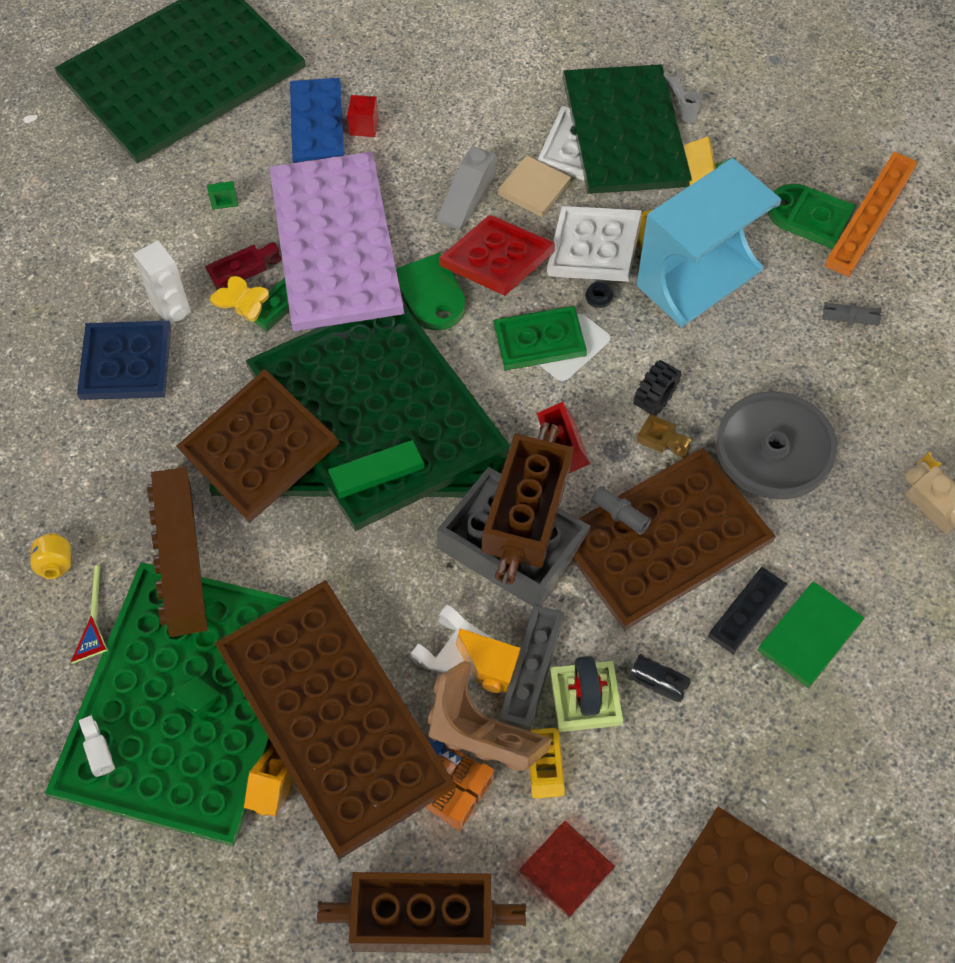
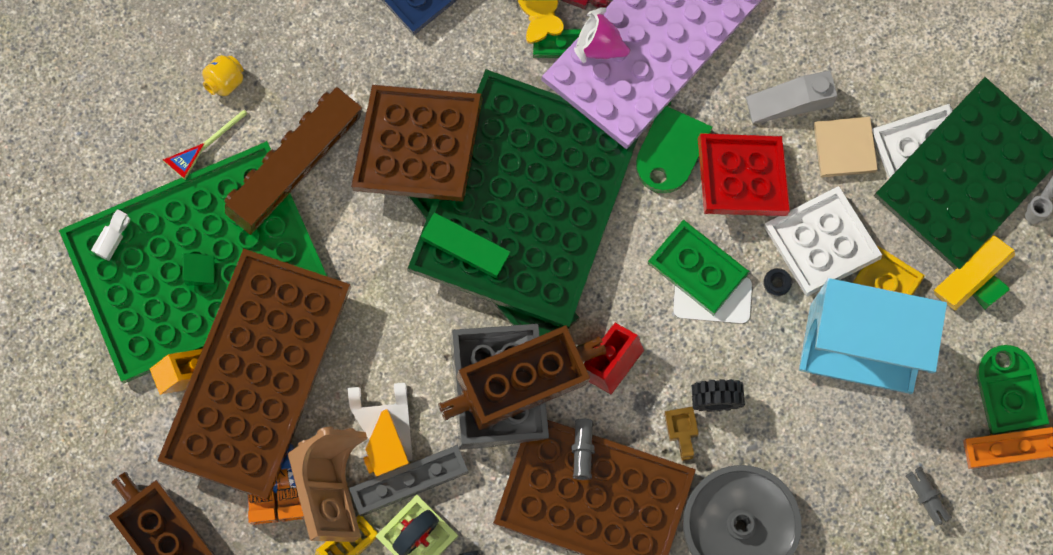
camera: 50 degrees right, 15 degrees up
none -> dark pink hat [574,8,630,64]

